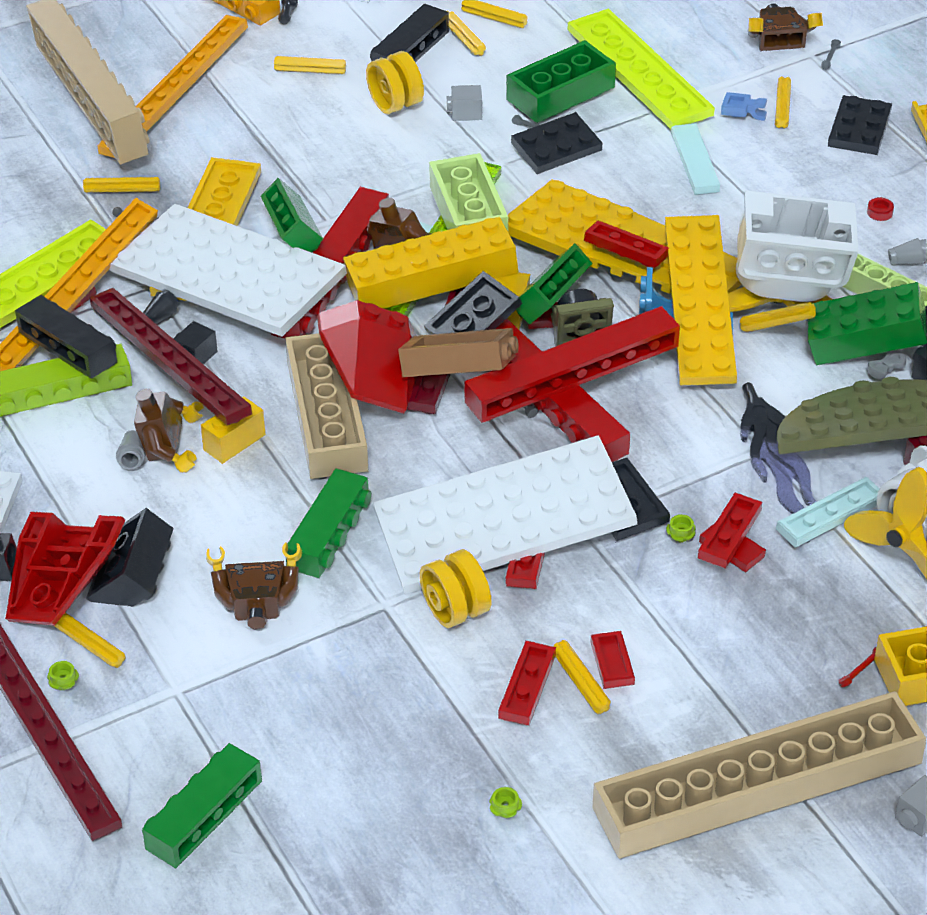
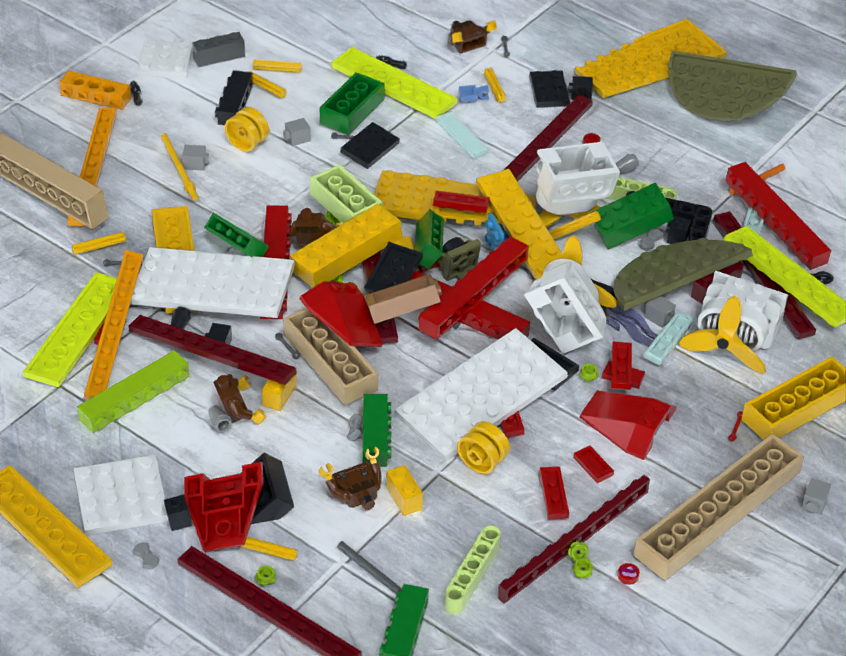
camera: 25 degrees left, 0 degrees up
black brick [15,295,117,379] -> none
yellow axle [274,56,346,74] -> none
yellow axle [553,640,611,714] -> none
none -> yellow bar [161,133,199,201]
none -> light grey brick [182,145,209,171]
none -> dark grey hinge [275,333,300,359]
none -> dark grey bar [337,541,402,594]
none -> light grey piece [346,414,363,440]
none -> black piece [376,55,407,69]
none -> yellow brick [386,465,423,516]
none -> yellowish green beam [445,525,501,614]
none -> dark red plate [498,475,650,604]
none -> dark red plate [504,95,593,182]
none -> white brick [524,235,617,354]
none -> black brick [568,76,593,100]
none -> lime plate [568,541,589,562]
none -> red wedge [580,390,677,460]
none -> red tile [618,563,640,585]
none -> light grey brick [645,296,676,328]

